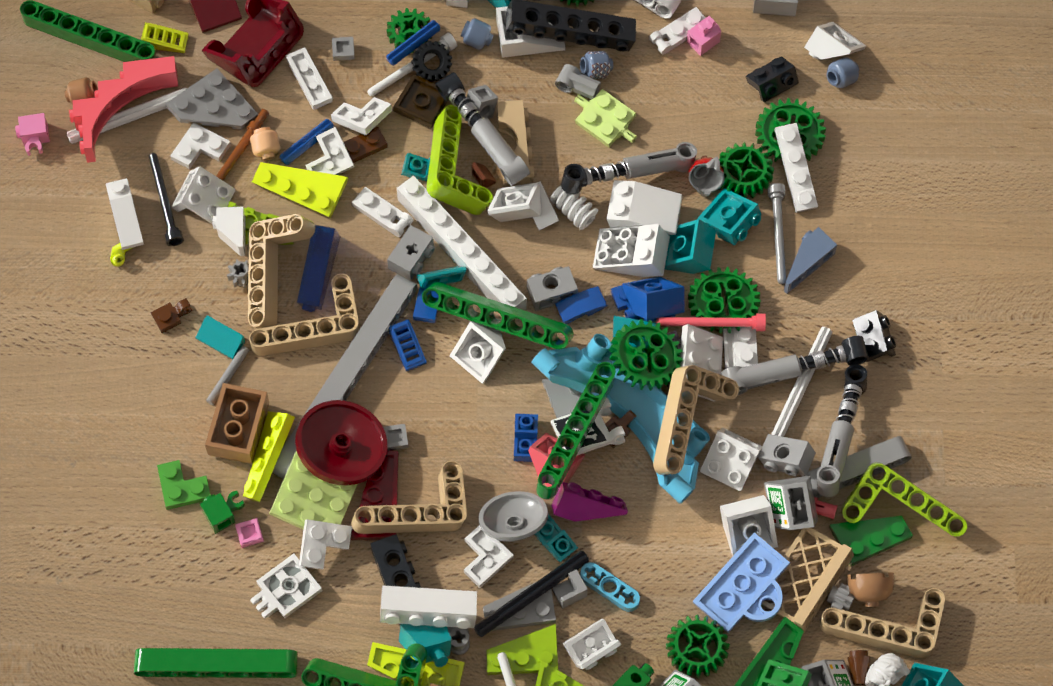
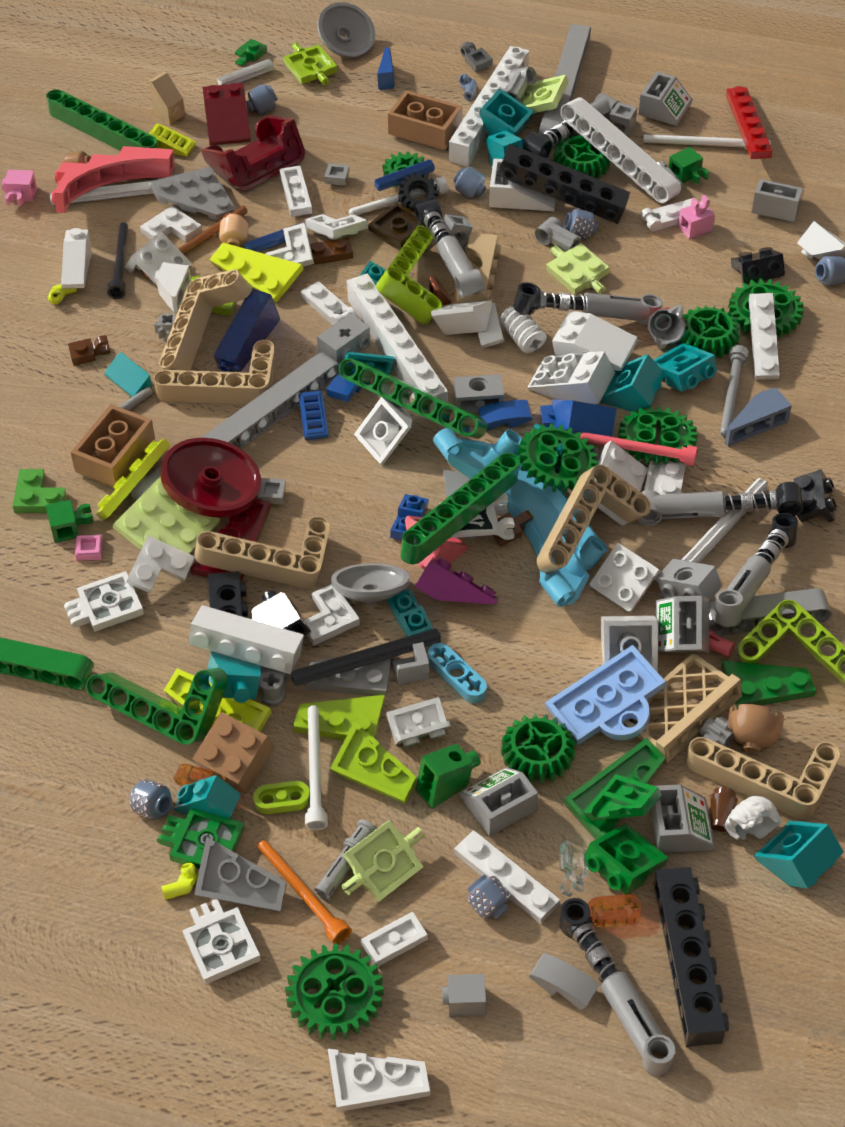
camera: 15 degrees right, 15 degrees down
none -> torso [252,590,311,636]

